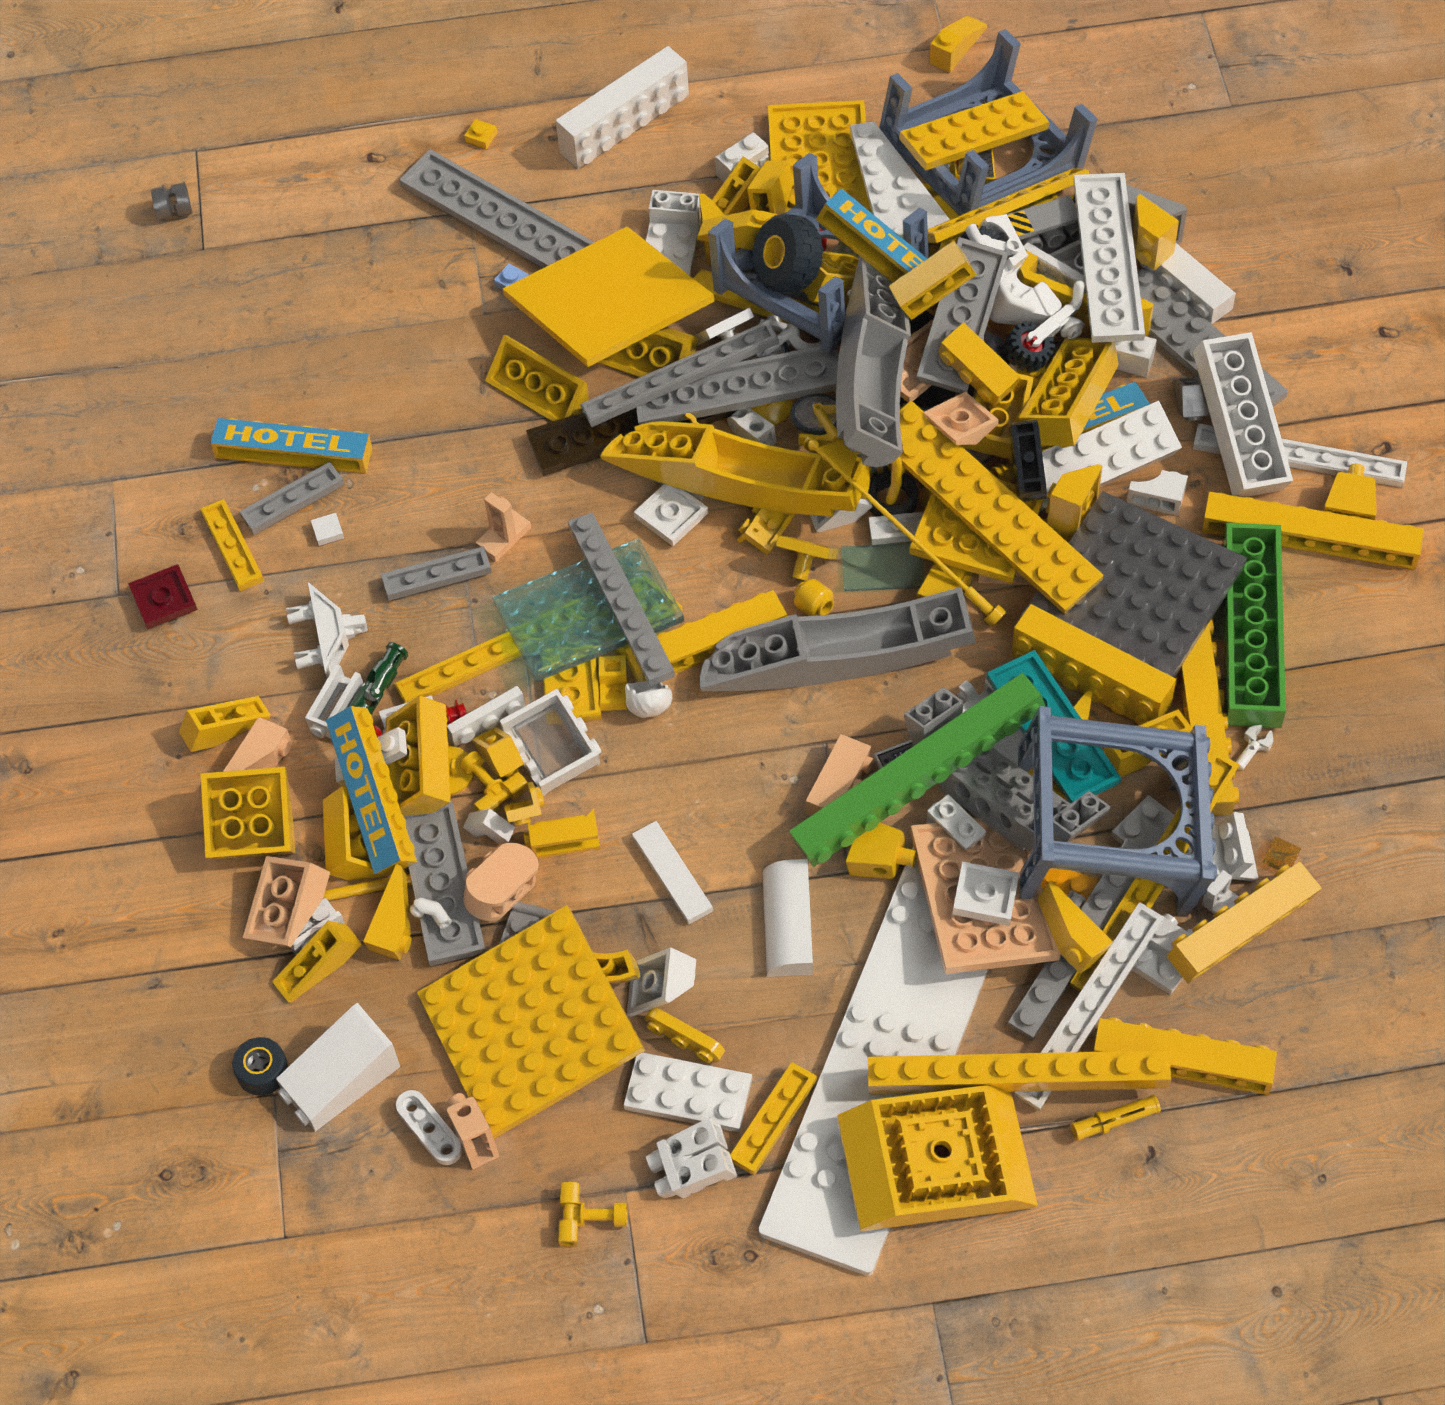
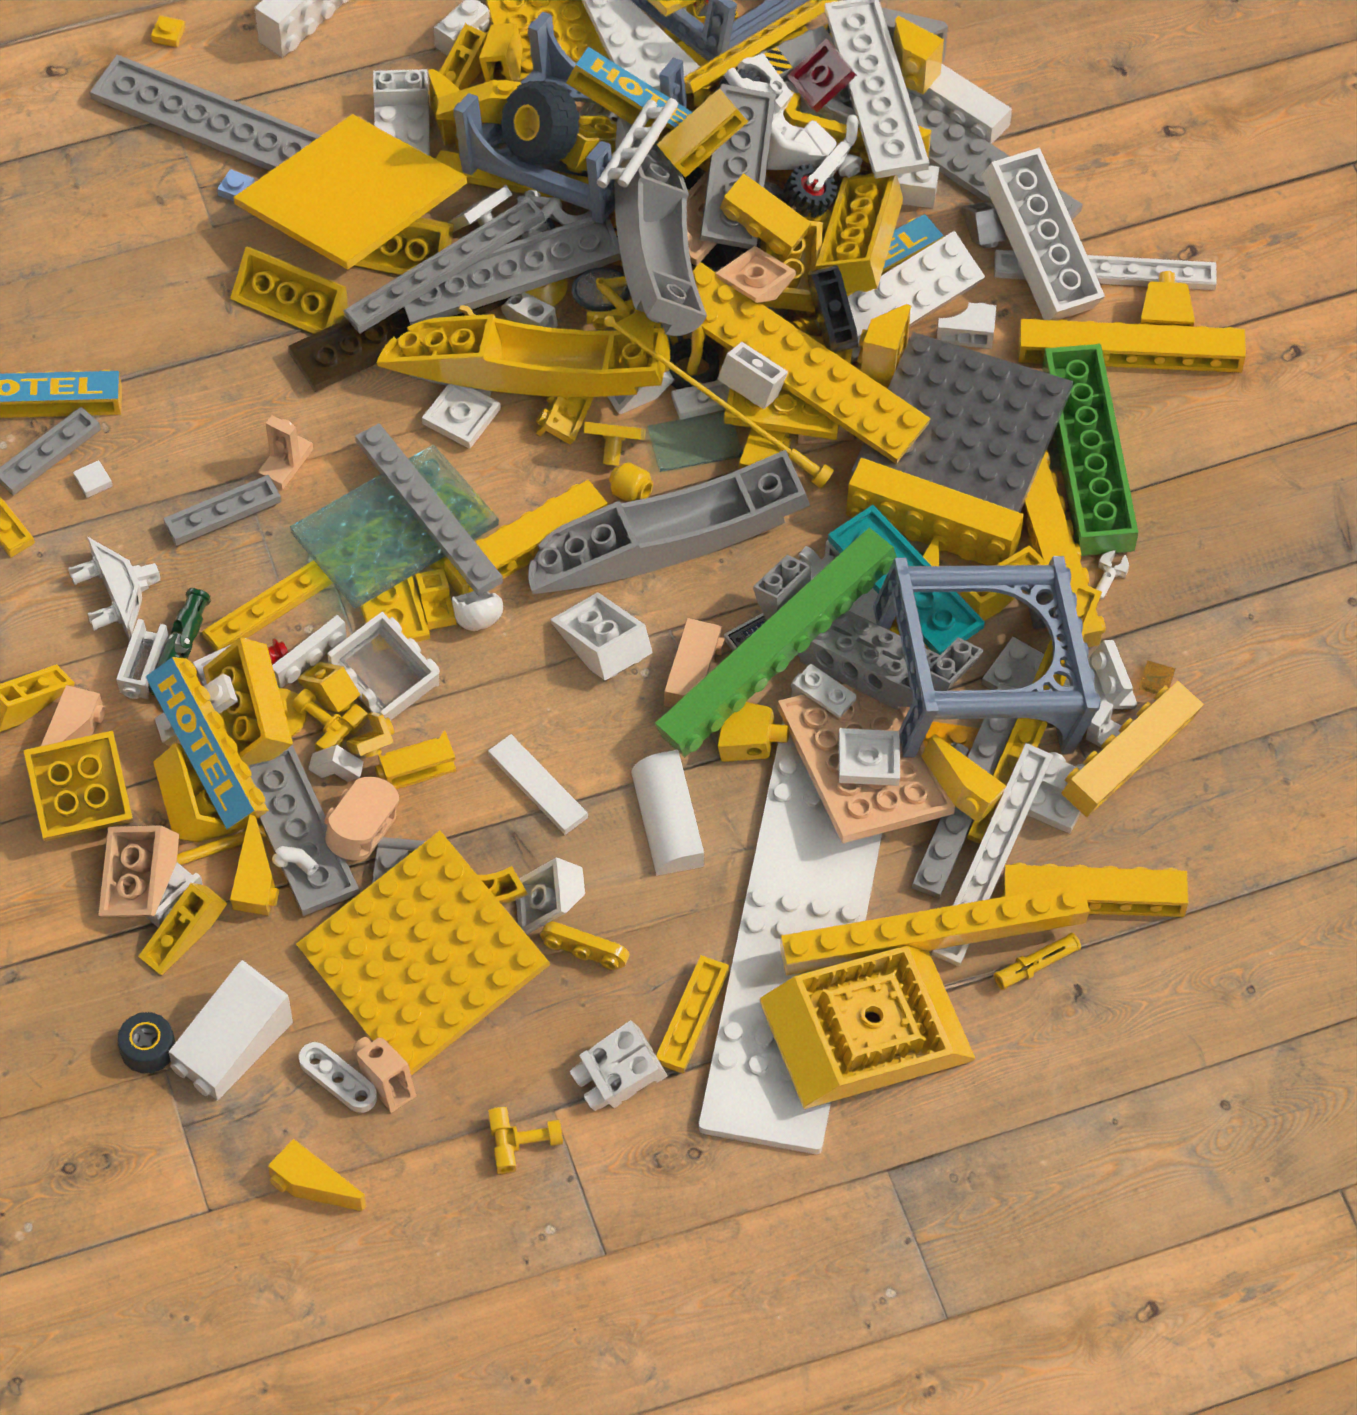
camera: 15 degrees left, 0 degrees up
white plate [624,1053,752,1133] -> none
none -> yellow slope [268,1139,366,1211]
none -> white slope [550,592,653,680]
none -> white bar [597,98,678,188]
none -> white brick [718,342,788,409]
none -> plate [787,38,857,113]

